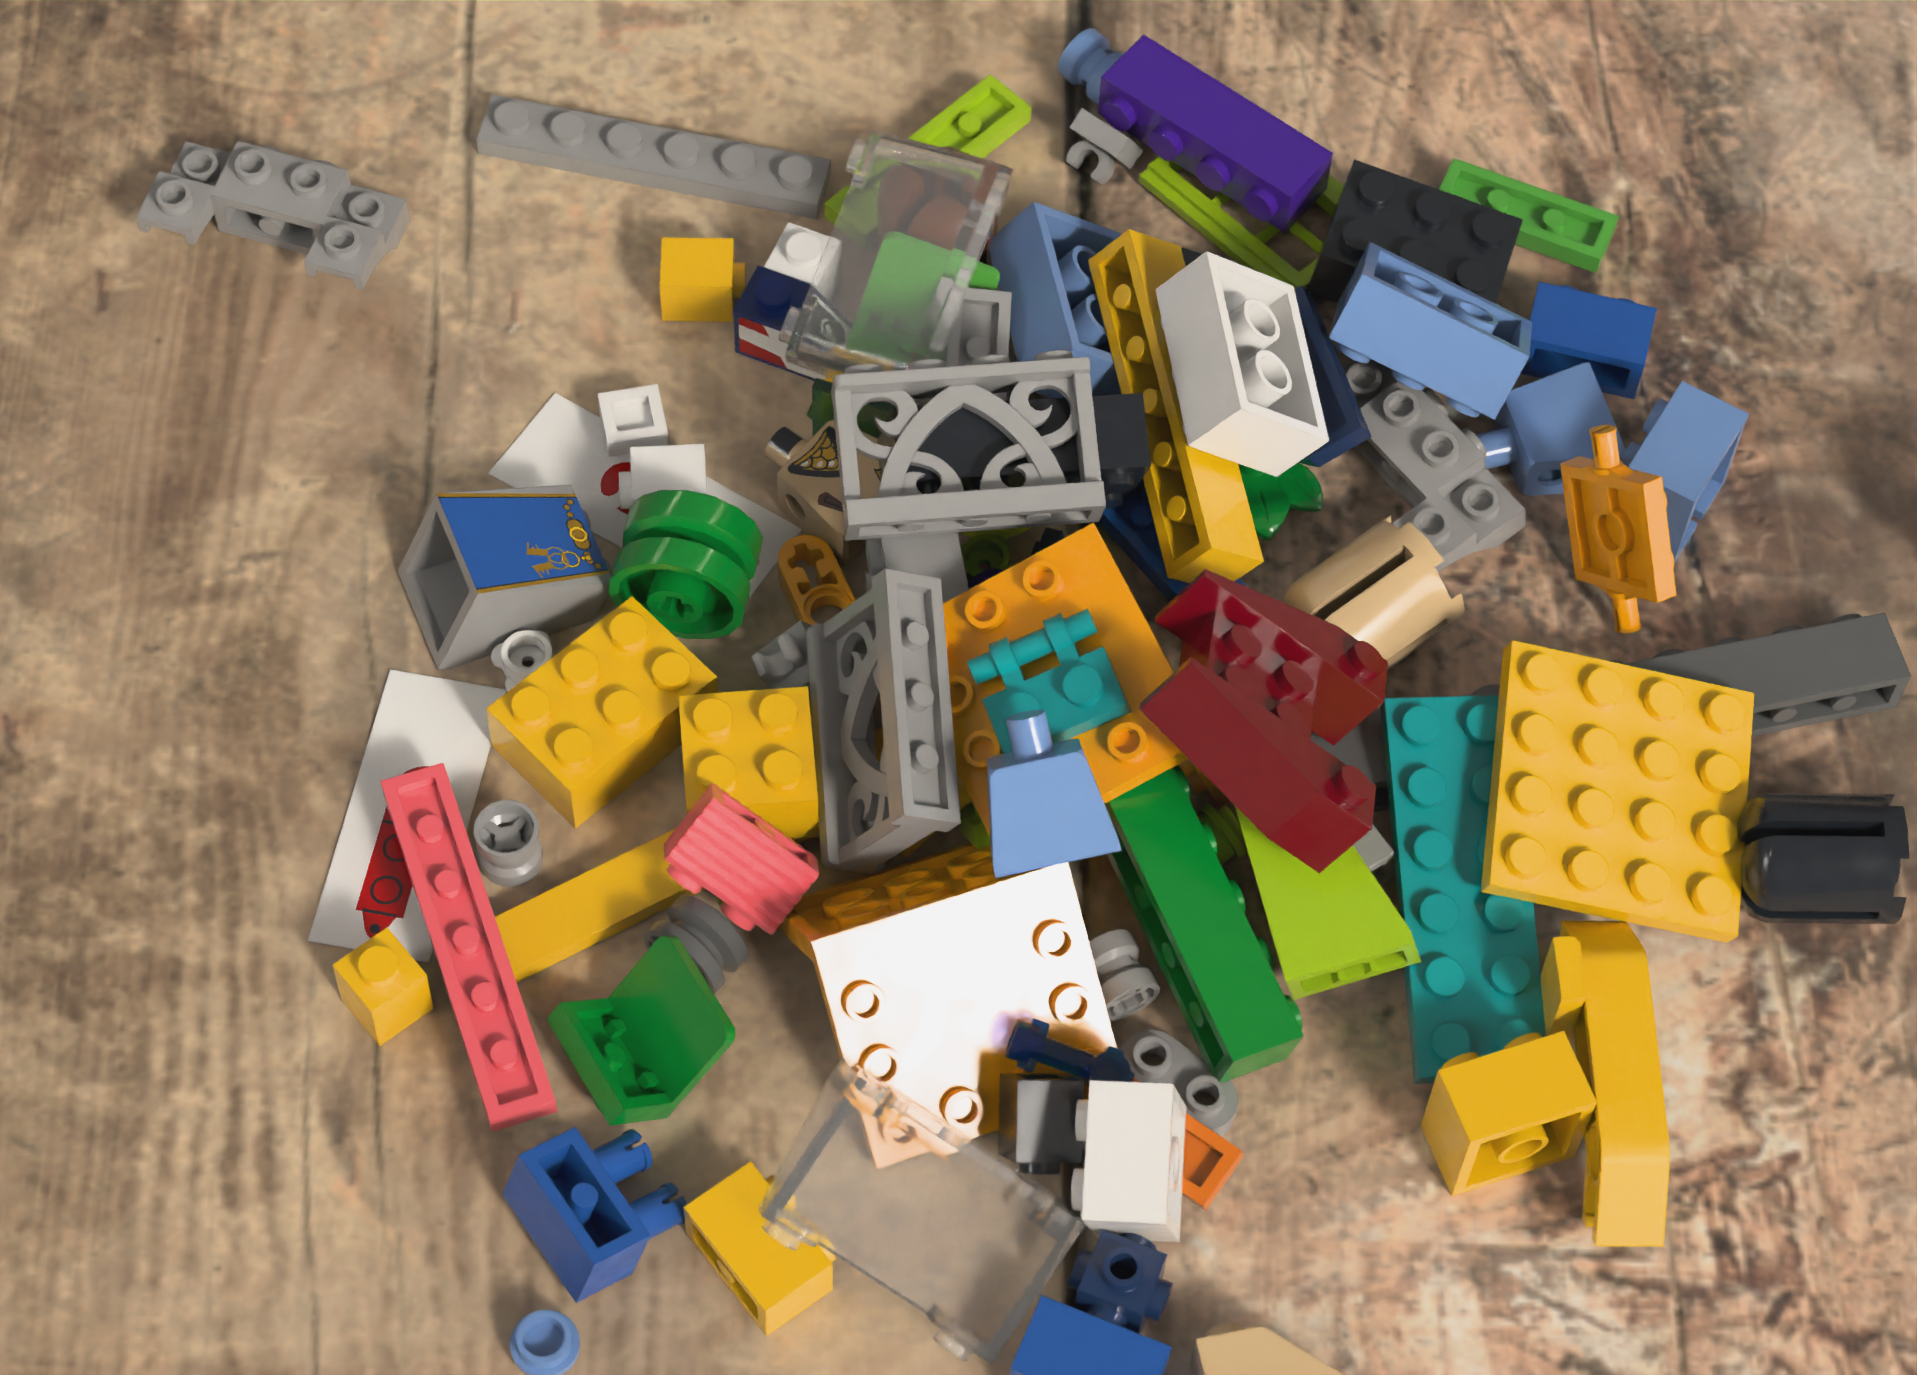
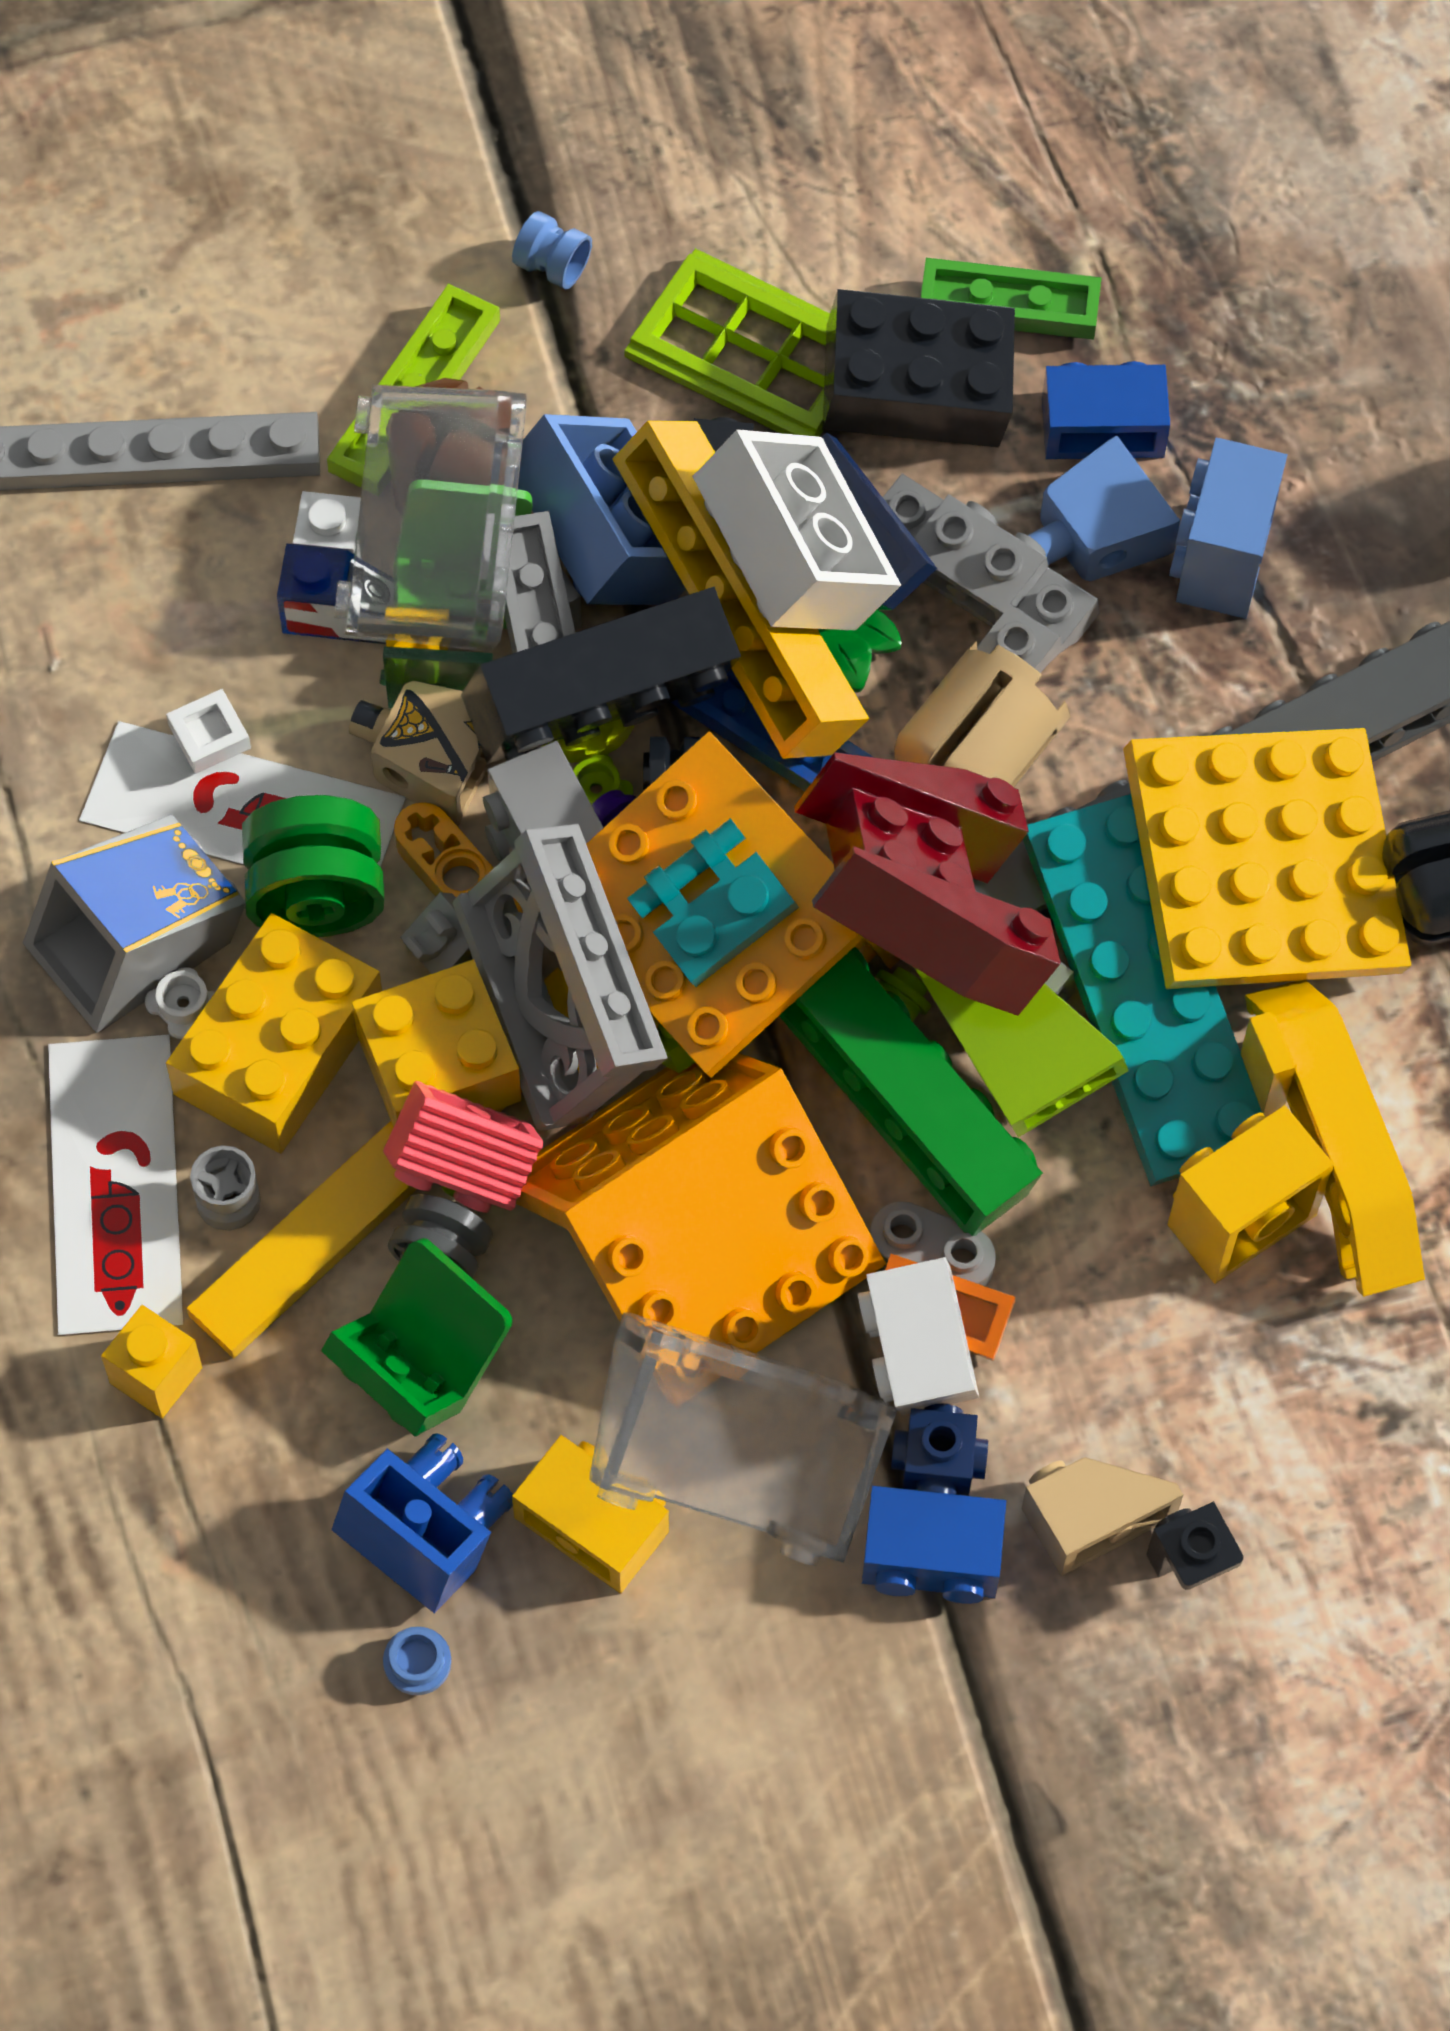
camera: 15 degrees left, 5 degrees up
coral plate [380,763,557,1132] -> none
white brick [619,444,707,509] -> none
yellow brick [660,237,746,322] -> none
light grey fence [831,350,1106,541] -> none
medium blue torso [987,709,1121,878] -> none
black brick [998,1073,1084,1175] -> none
bar [1004,1018,1135,1088] -> none
light grey tile [1066,108,1143,185] -> none
light grey wheel [1089,929,1160,1021] -> none
dark purple brick [1098,34,1333,233] -> none
medium blue brick [1329,242,1532,420] -> none
light orange plate [1560,425,1676,634] -> none

